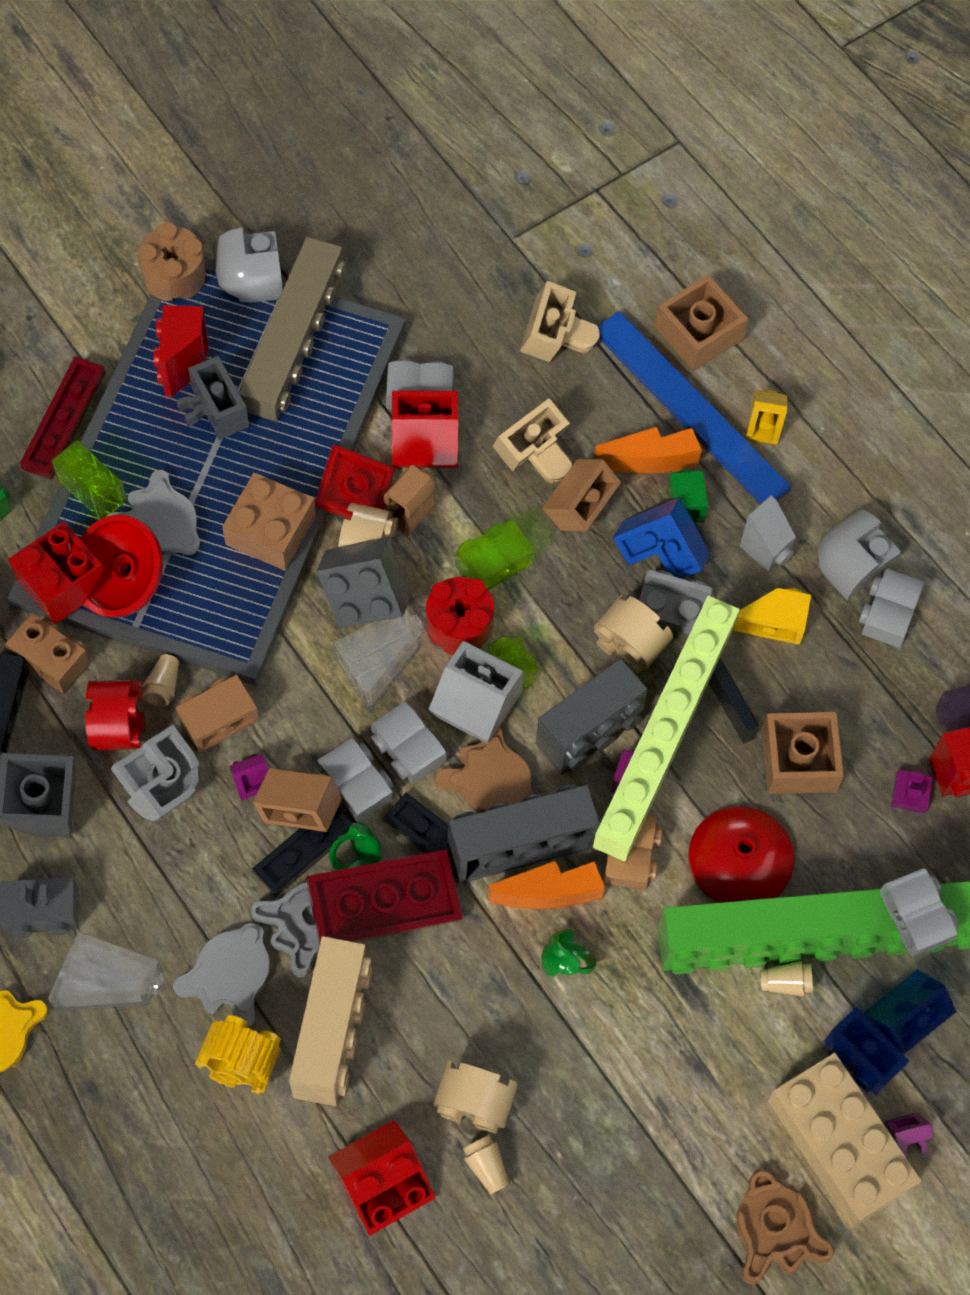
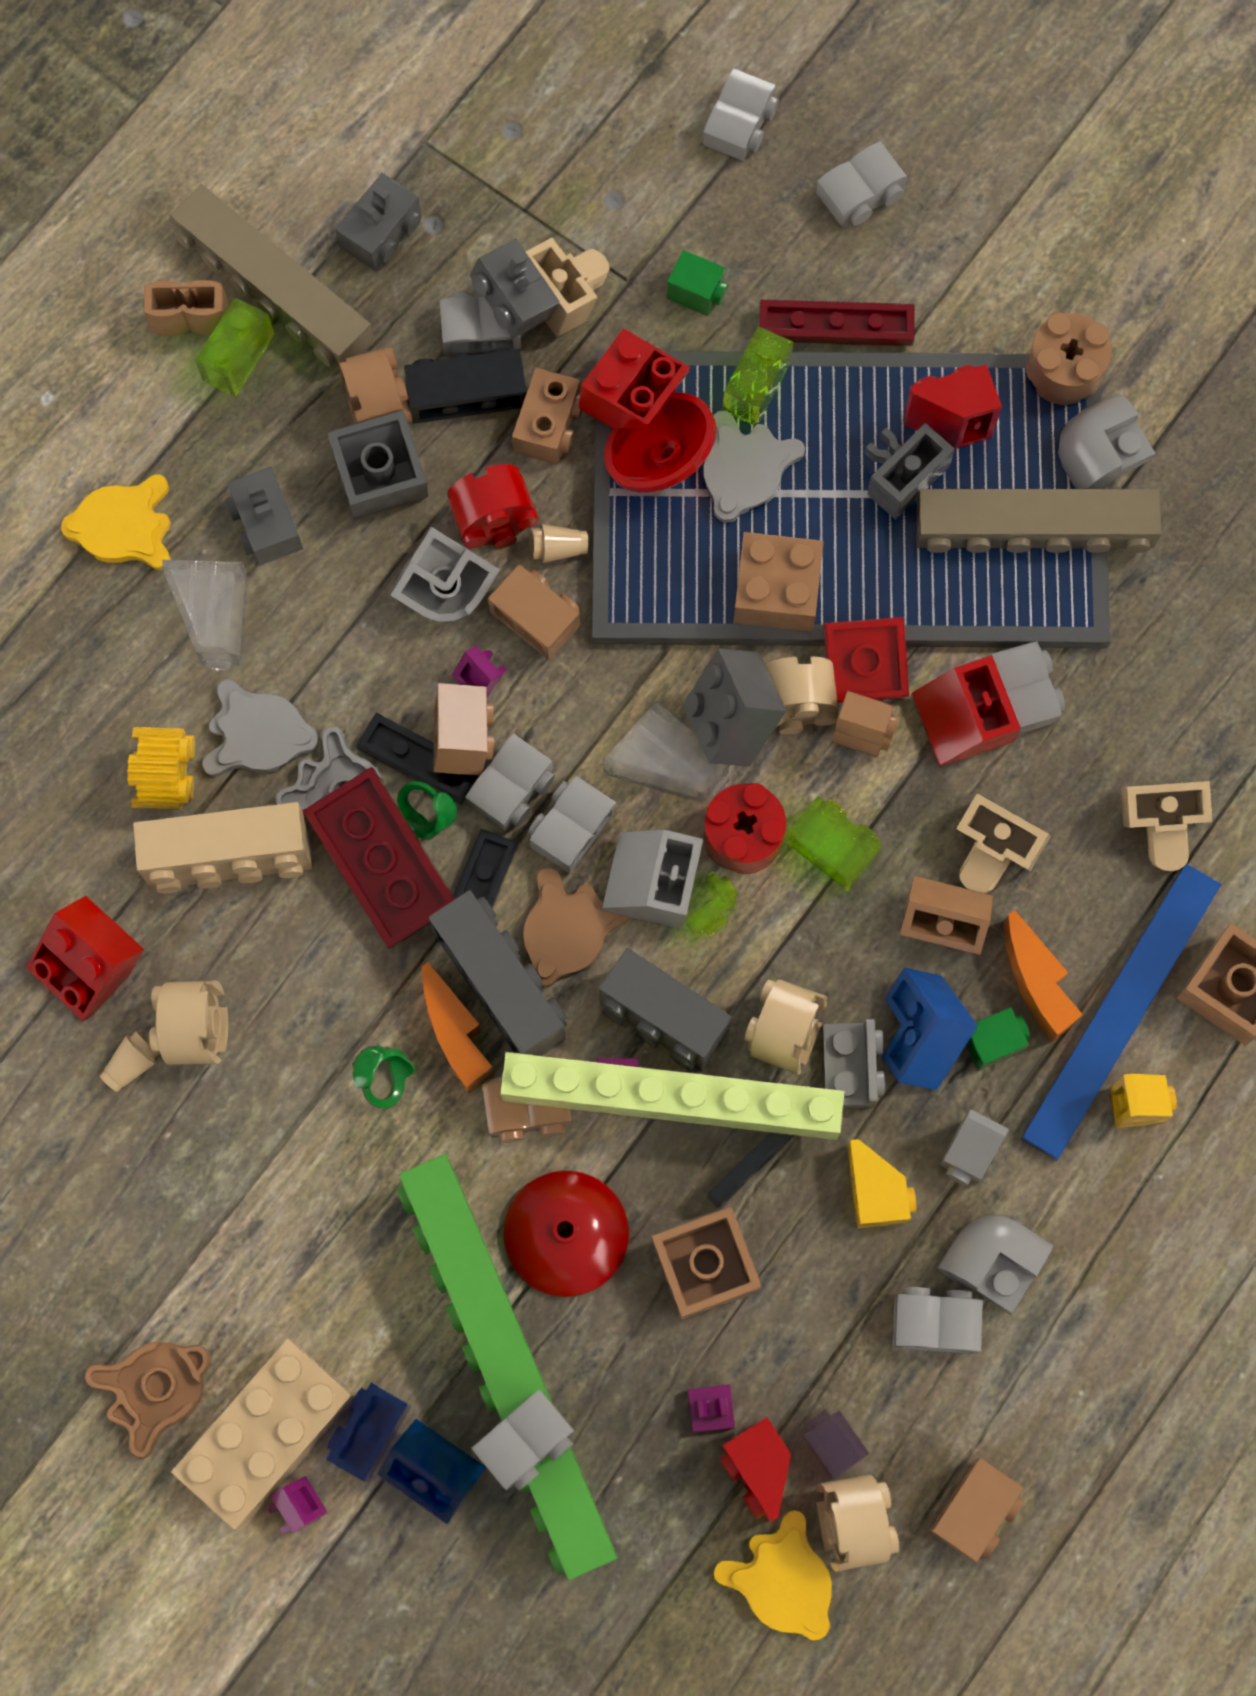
camera: 75 degrees right, 10 degrees up
tan cone [760,960,813,997] -> none

